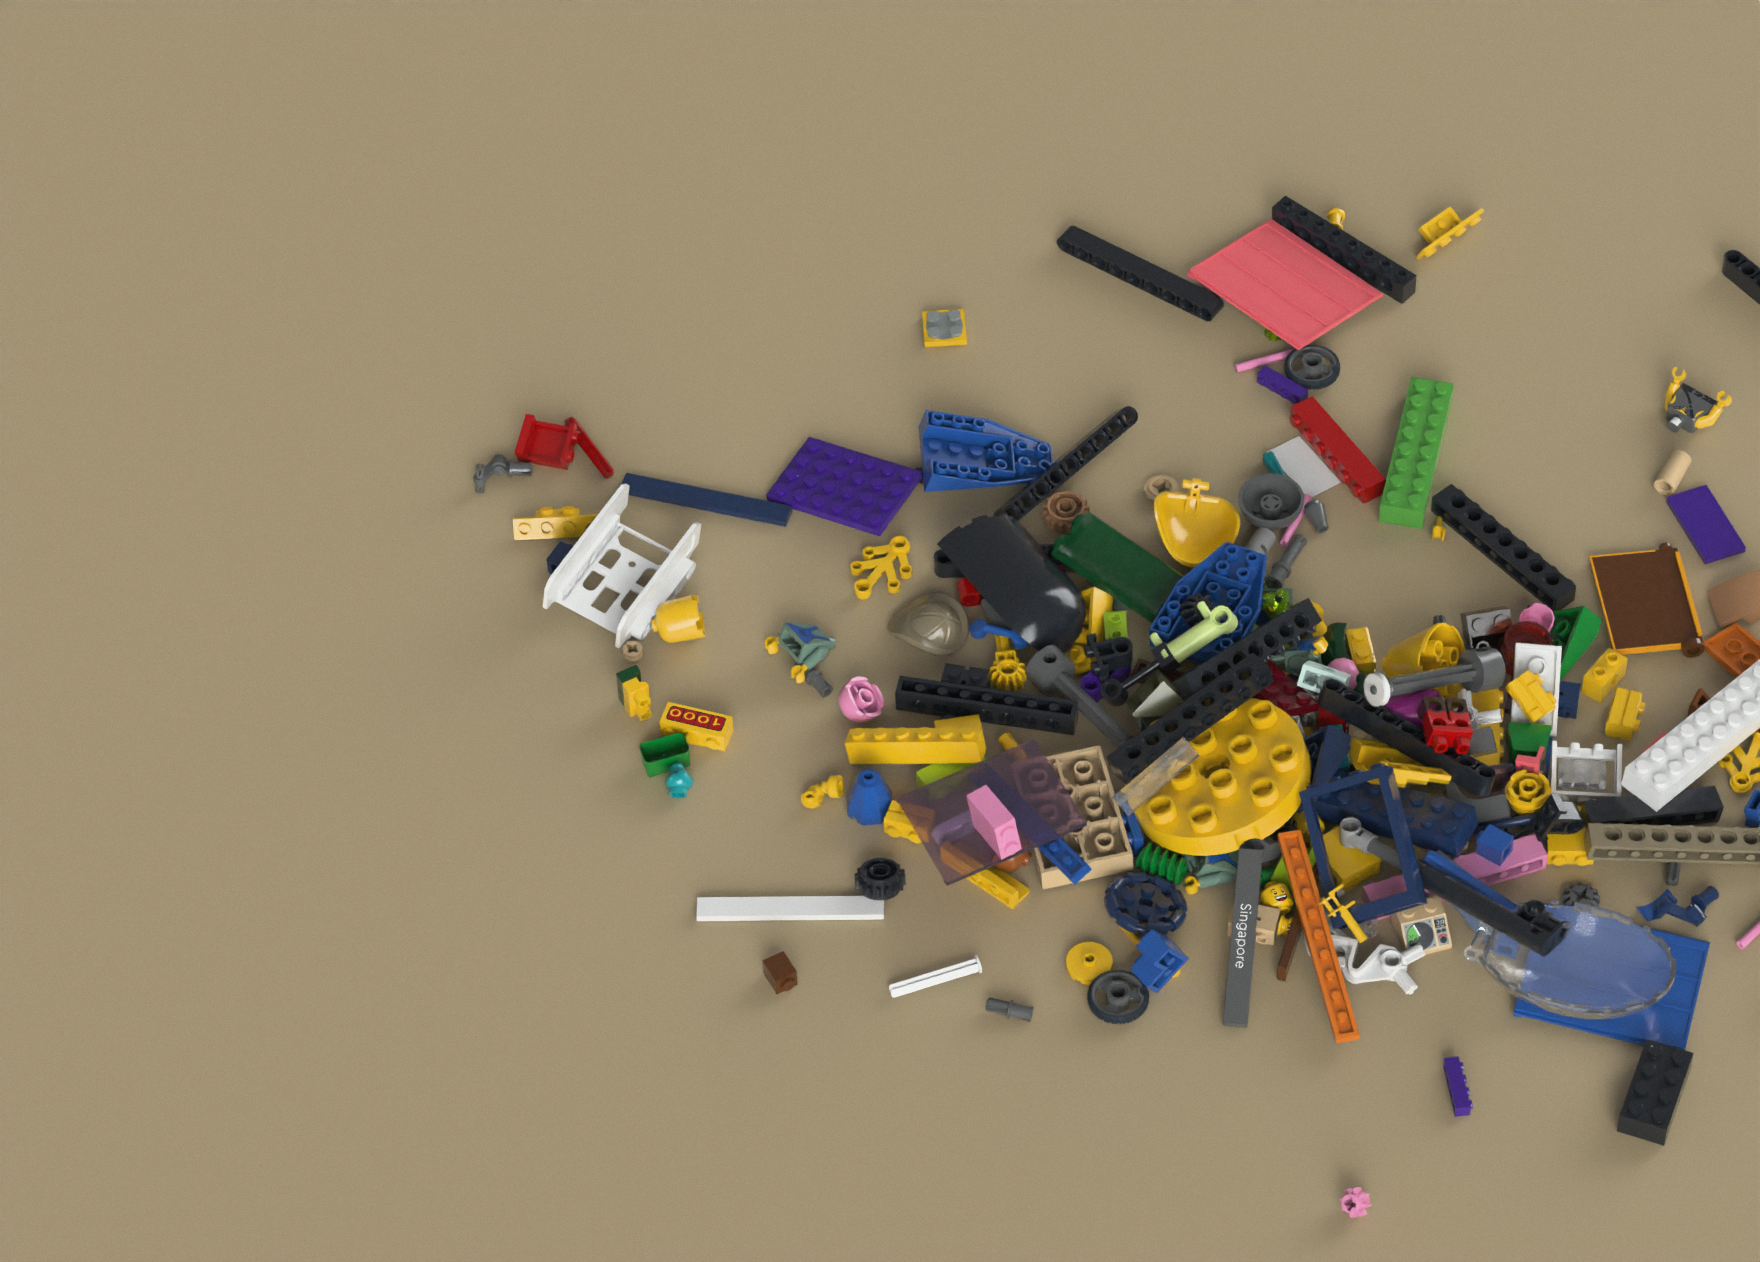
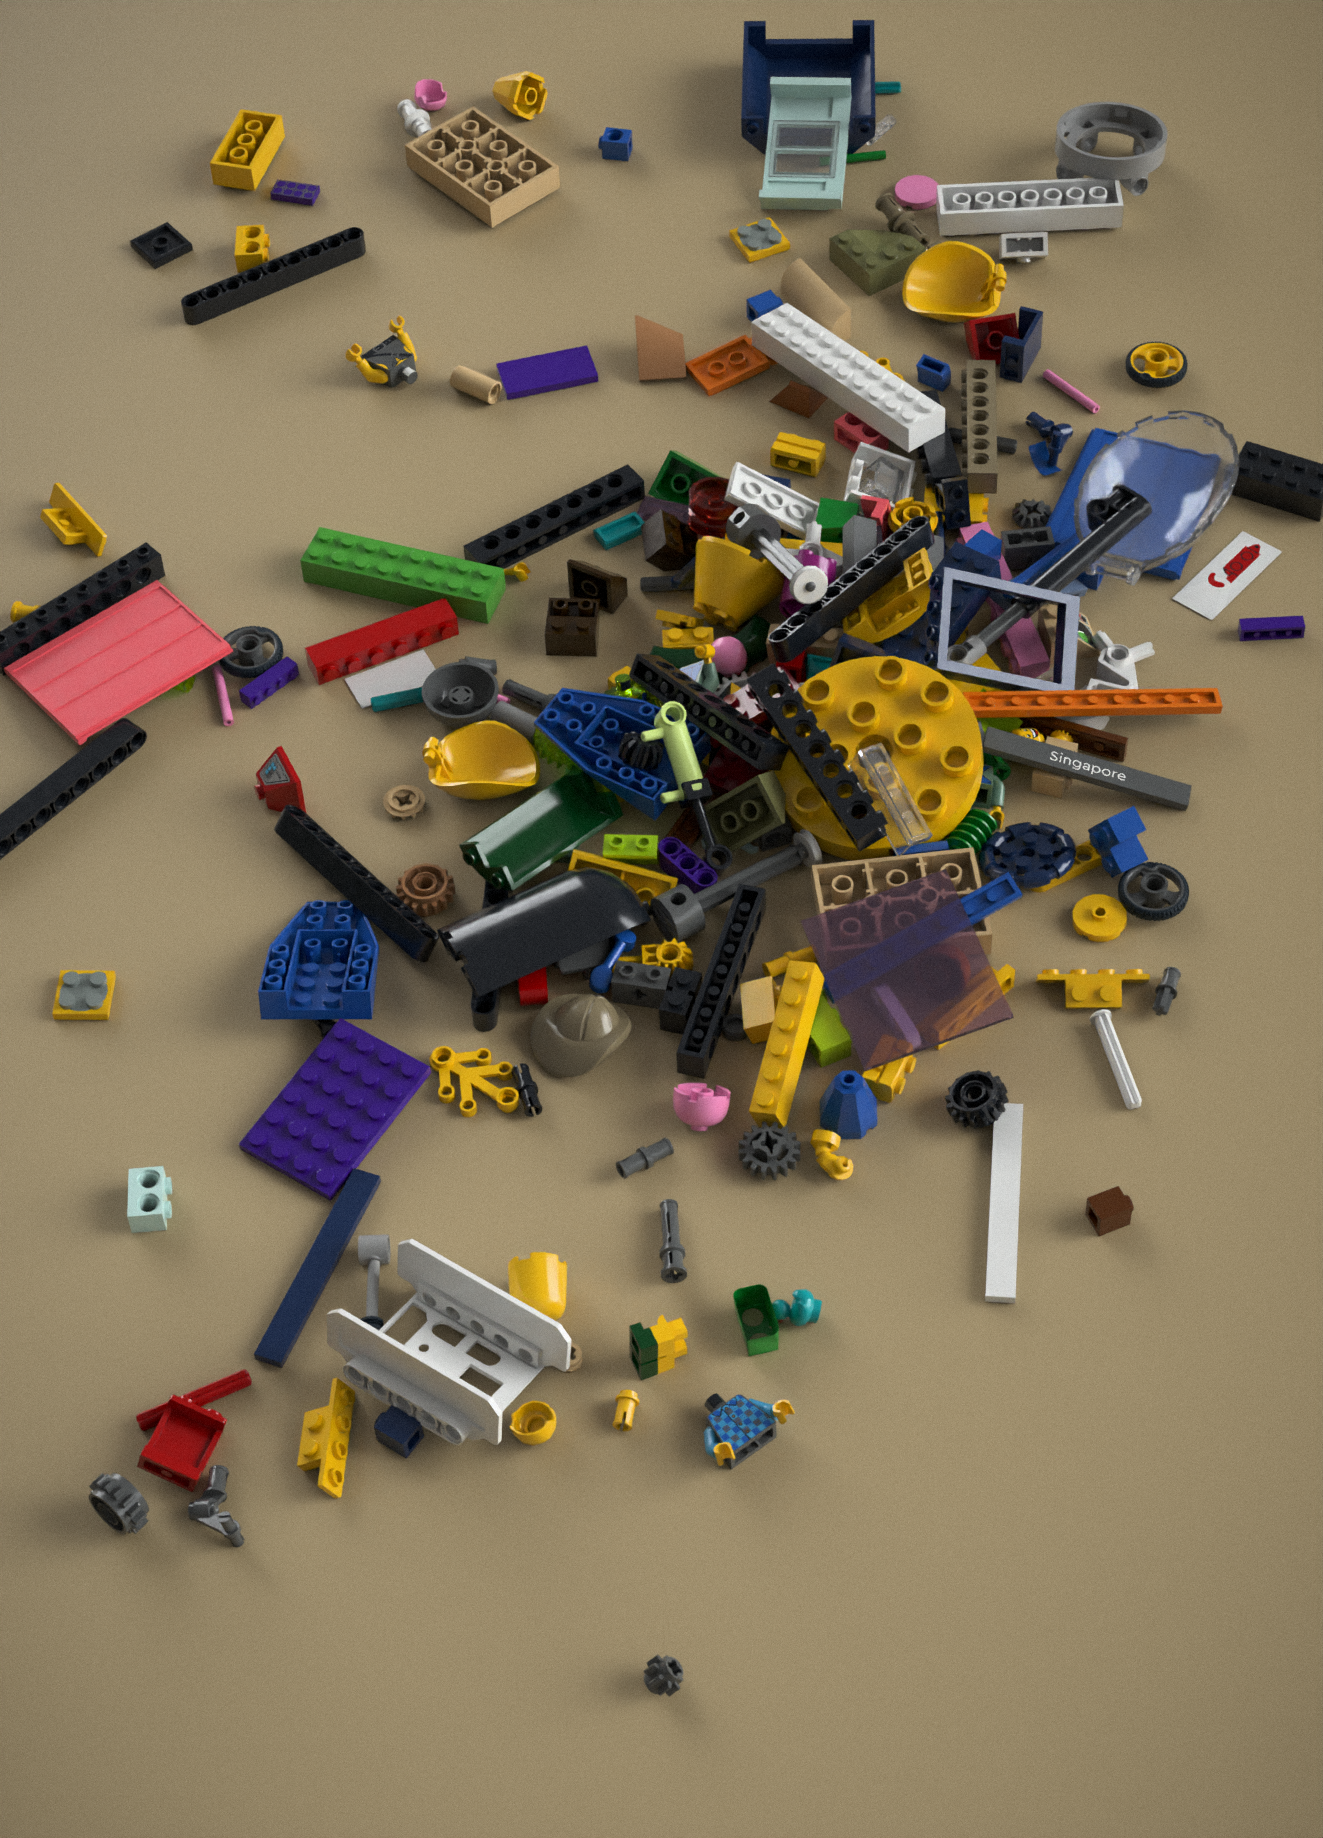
camera: 85 degrees left, 0 degrees up
yellow brick [659,702,734,751] -> none
sand green torso [764,622,836,683] -> none
bright pink brick [966,785,1022,860] -> none
black pin [1084,633,1133,683] -> none
light aqua brick [1297,660,1352,693] -> none
yellow piece [1319,884,1368,943] -> none
red hips [1417,696,1473,754] -> none
yellow brick [1506,670,1556,724] -> none
bright pink hair [1518,603,1555,639] -> none
yellow brick [1581,648,1628,704] -> none
reddish brown door [1589,542,1705,658] -> none
none -> dark grey gear [88,1473,149,1534]
none -> light aqua brick [127,1166,172,1233]
none -> red slope [254,746,307,814]
none -> light grey piece [358,1234,391,1330]
none -> yellow hair [509,1400,556,1446]
none -> black pin [511,1063,542,1117]
none -> dark brown slope [545,598,600,657]
none -> dark brown slope [567,559,628,614]
none -> teal tile [593,511,645,550]
none -> dark grey brick [611,960,672,1009]
none -> yellow pin [612,1390,639,1431]
none -> dark grey gear [644,1655,683,1696]
none -> yellow plate [655,609,704,629]
none -> dark grey pin [659,1199,687,1283]
none -> torso [703,1393,795,1470]
none -> dark grey gear [738,1122,801,1180]
none -> dark grey brick [1000,526,1055,570]
none -> yellow bracket [1036,969,1150,1009]
none -> white sticker [1172,531,1282,620]

